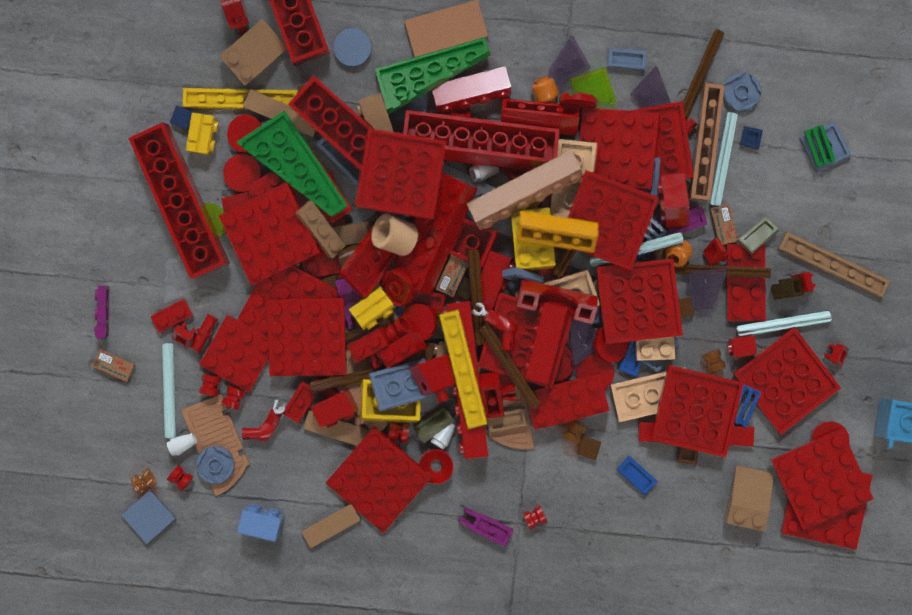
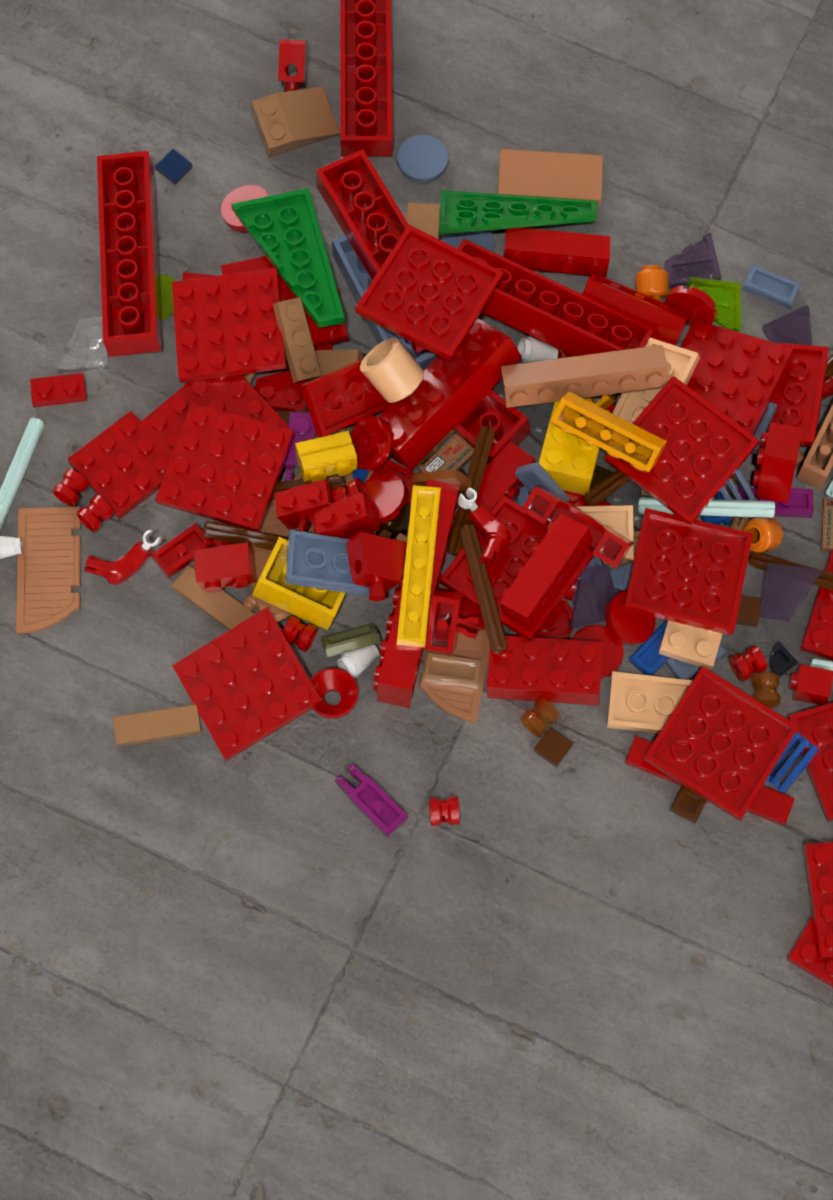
camera: 15 degrees right, 20 degrees down
red tile [172,322,196,348] -> none
yellow tile [183,88,298,109] -> none
yellow brick [186,113,219,156] -> none
red pin [190,313,218,353] -> none
sand blue tile [196,446,235,484] -> none
red tile [223,154,262,192] -> none
medium blue brick [237,504,285,542] -> none
medium nougat tile [243,89,316,138] -> none
blue tile [616,455,658,495] -> none
red tile [703,238,729,265] -> none
medium nougat slope [723,465,774,532] -> none
none -> dark orange tile [411,469,472,491]
none -> red wheel [729,645,768,682]
none -> black tile [769,641,798,681]

